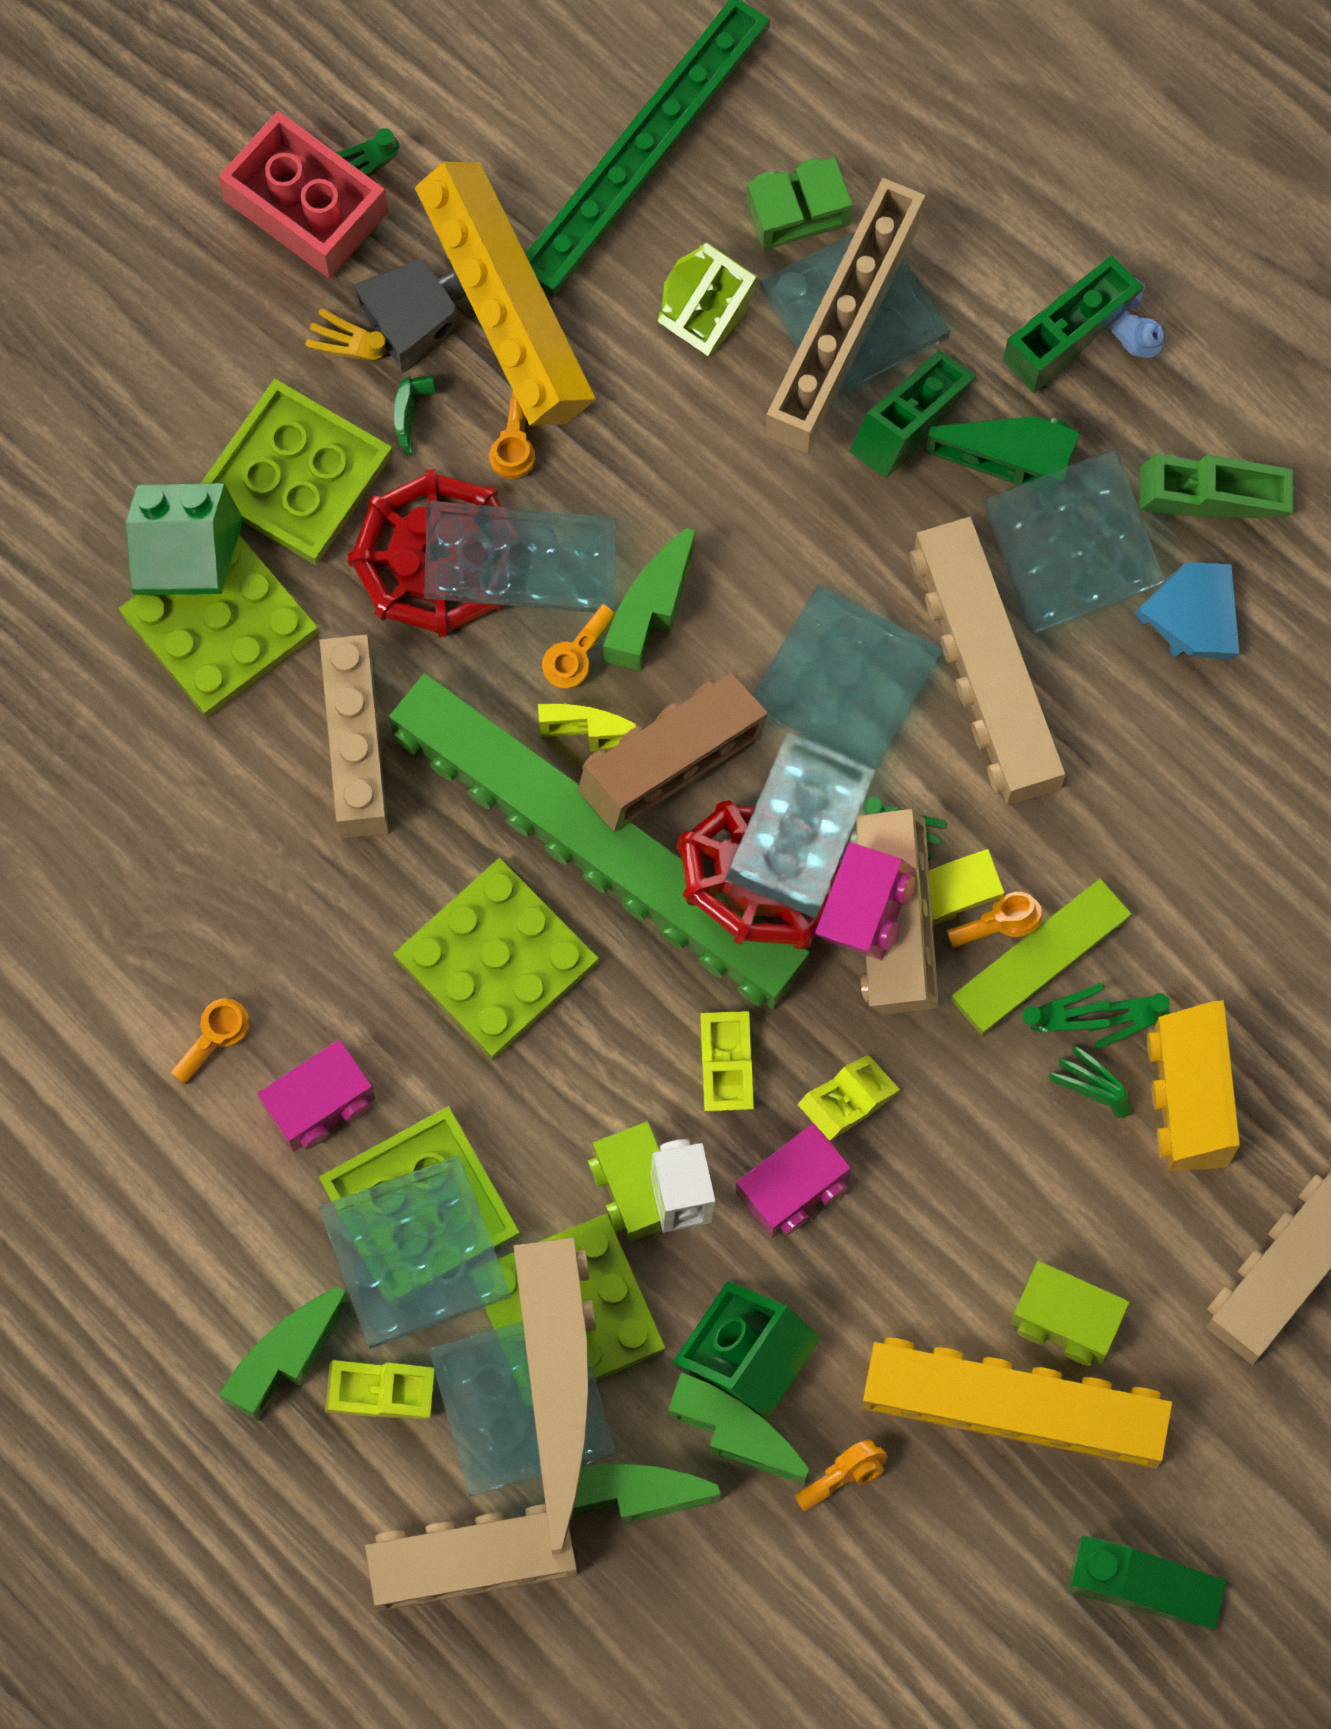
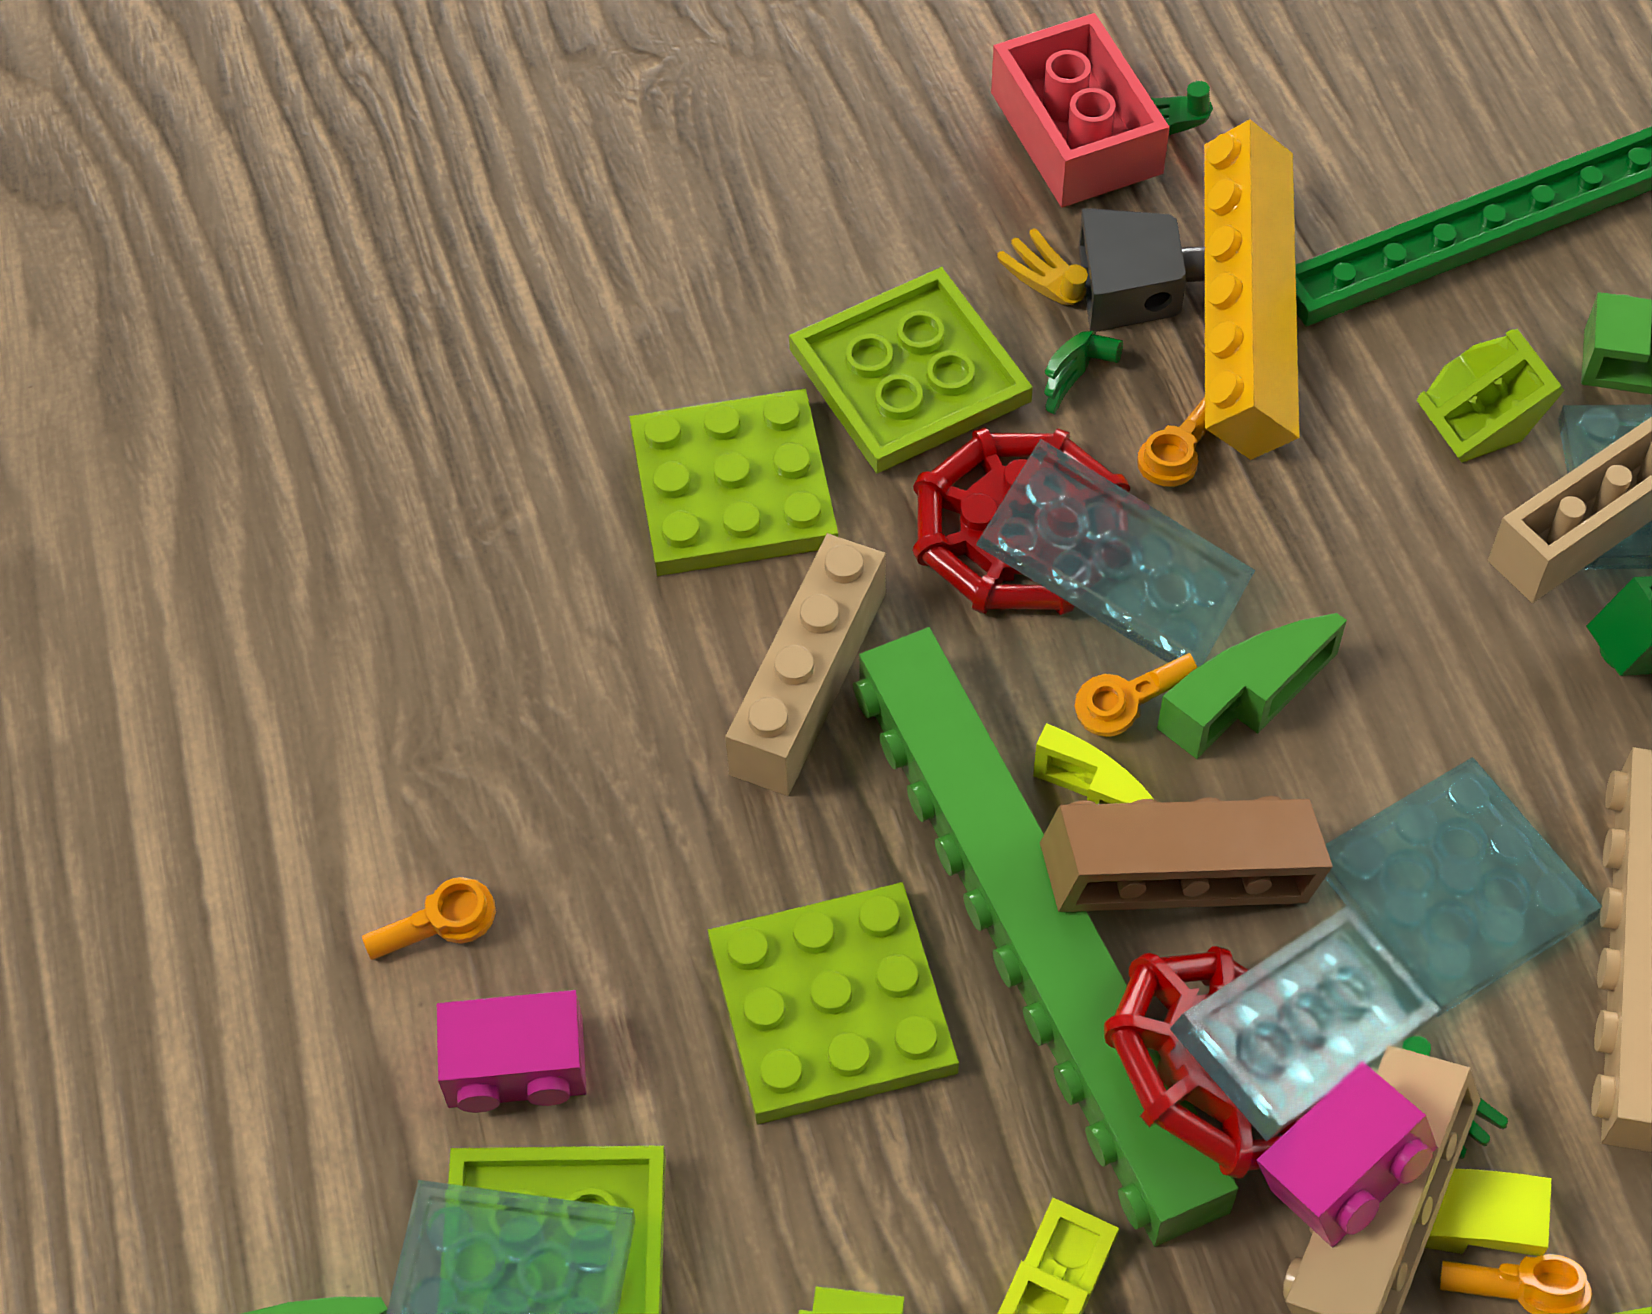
camera: 30 degrees right, 15 degrees down
slope [126,483,243,595] -> none

